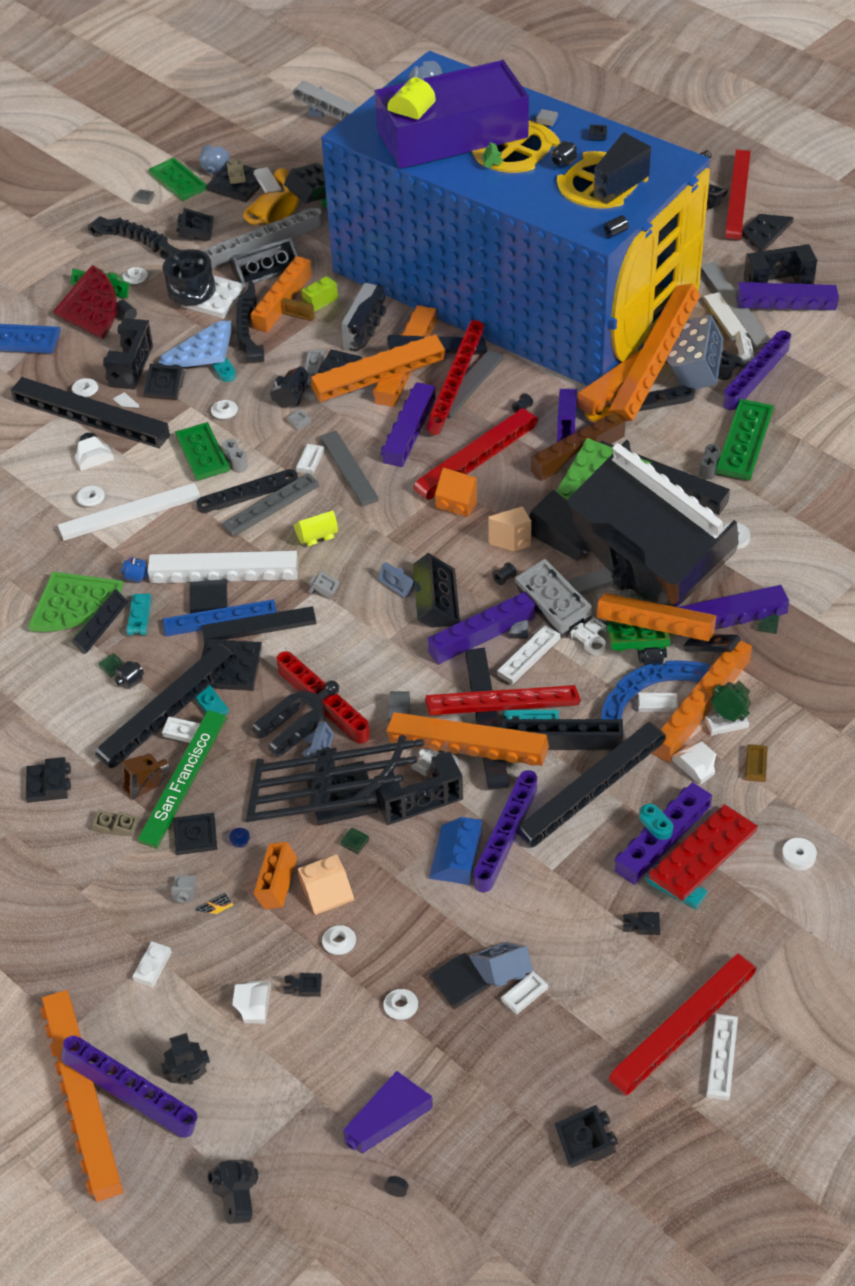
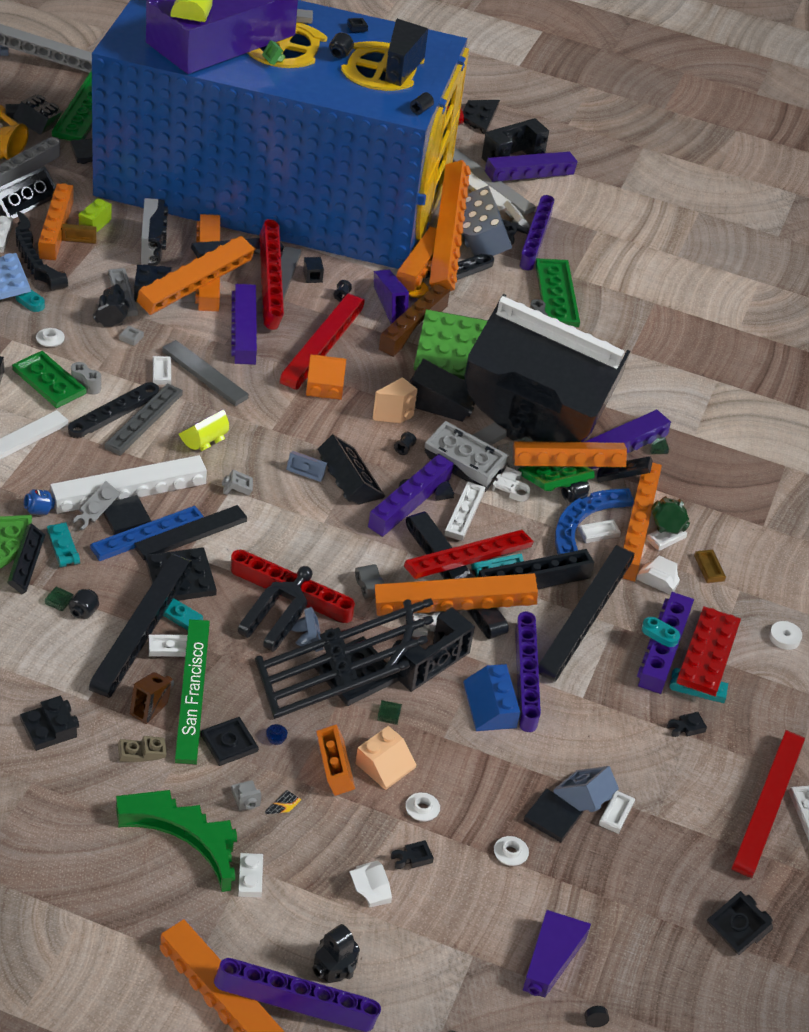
camera: 30 degrees left, 5 degrees down
none -> light grey plate [73,481,121,530]
none -> green arch [116,790,237,892]
none -> black brick [303,257,324,283]

